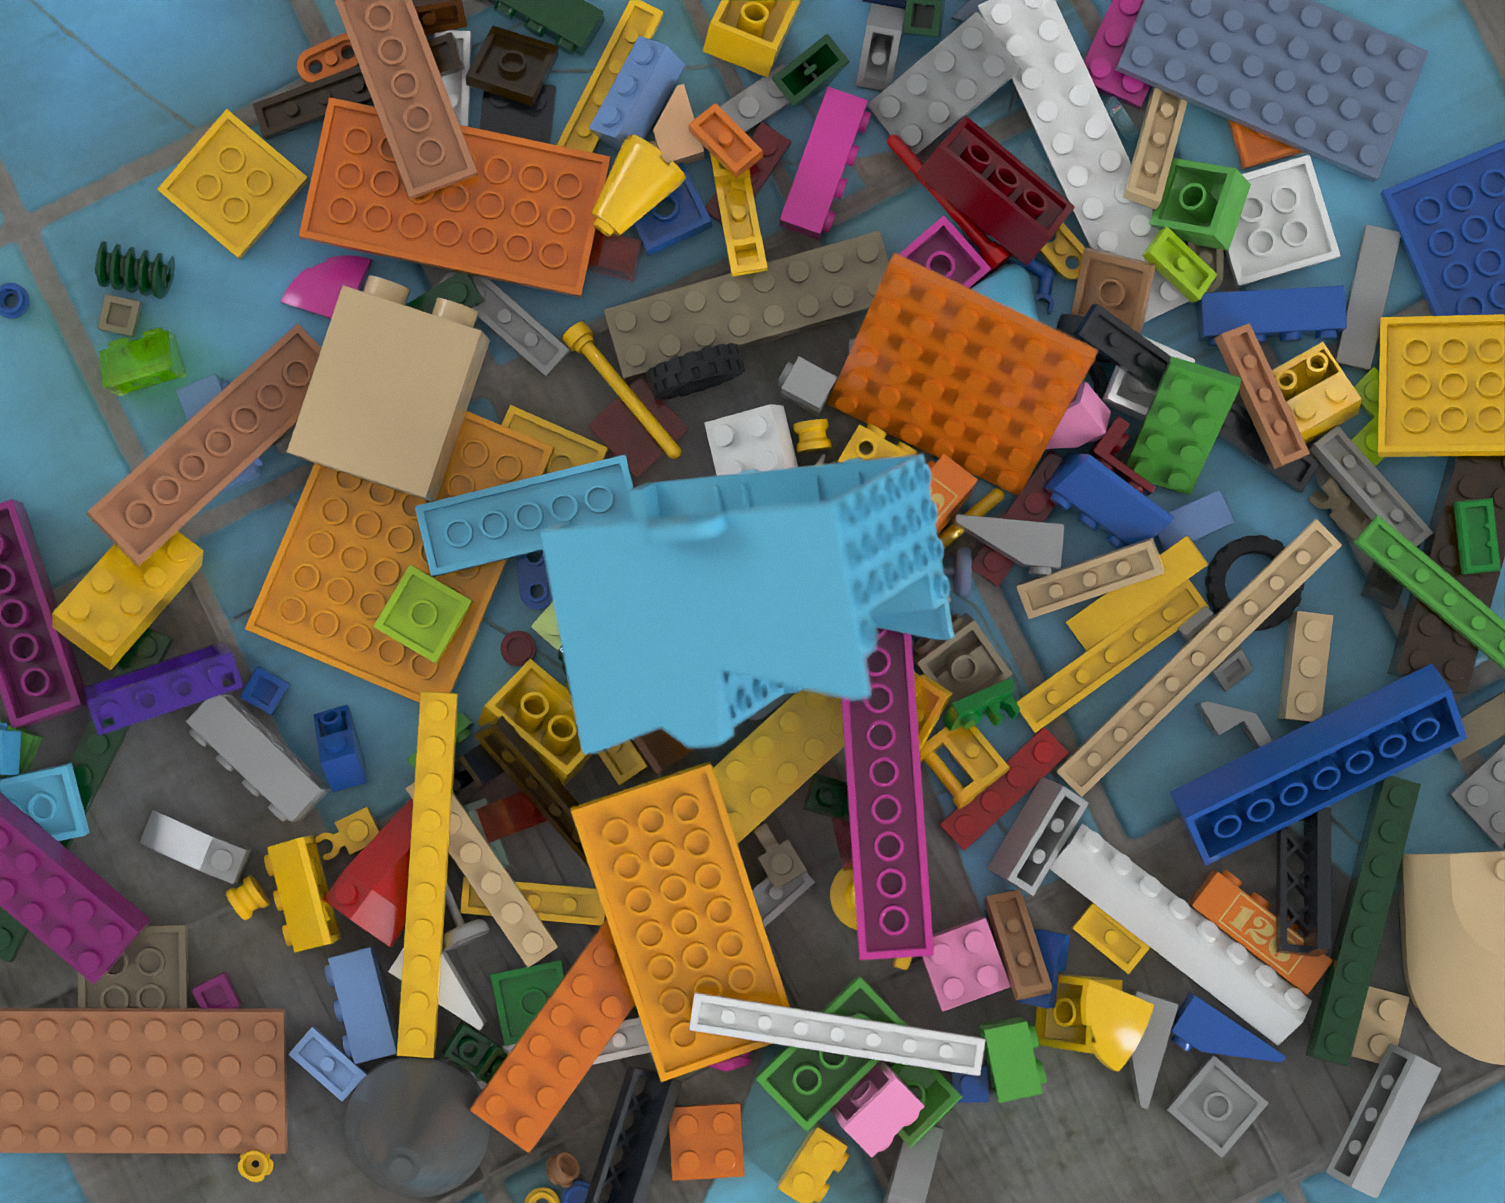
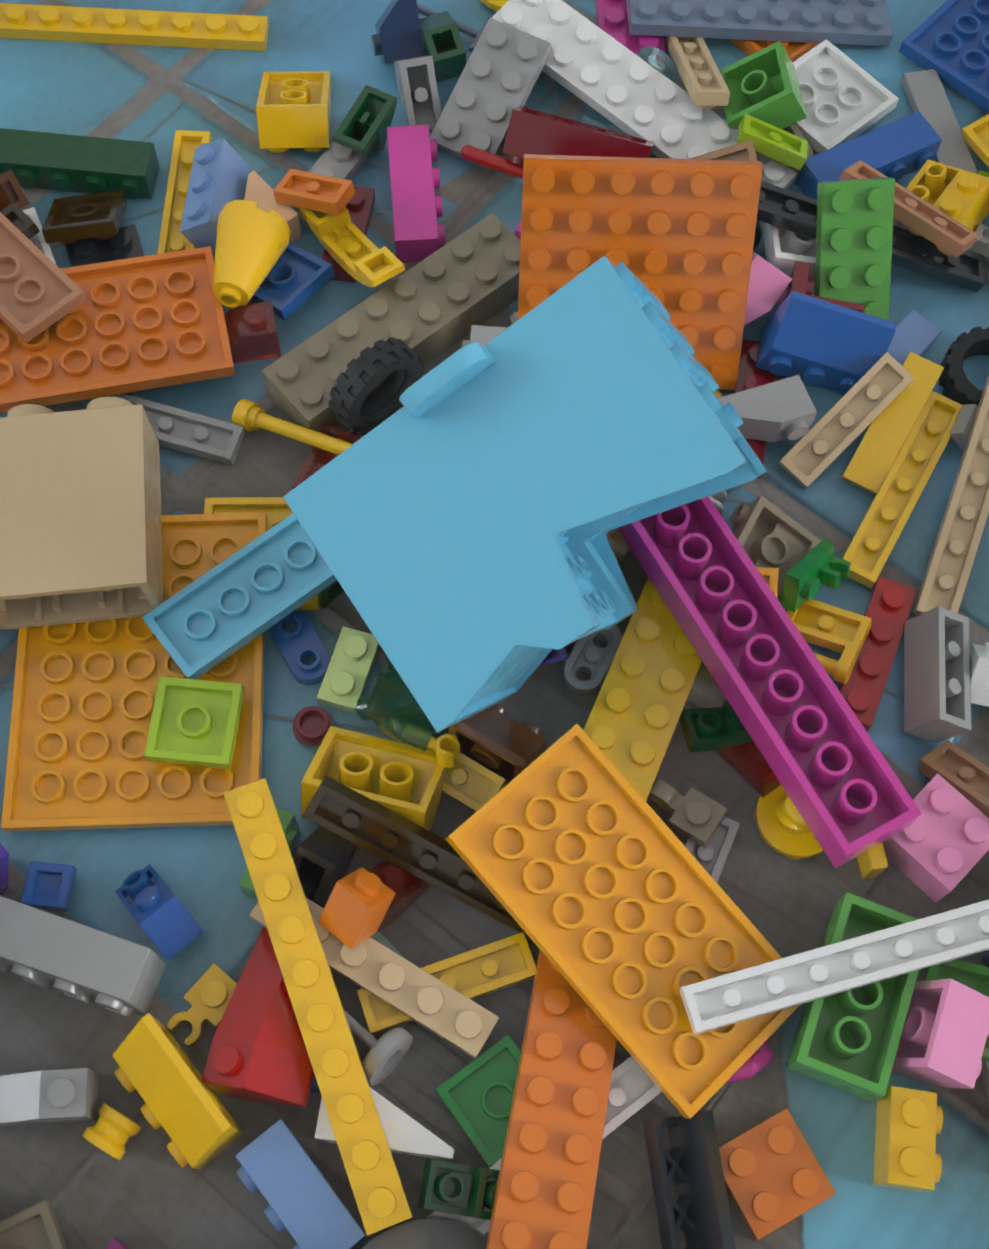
camera: 25 degrees left, 20 degrees down
none -> orange brick [318,867,396,949]

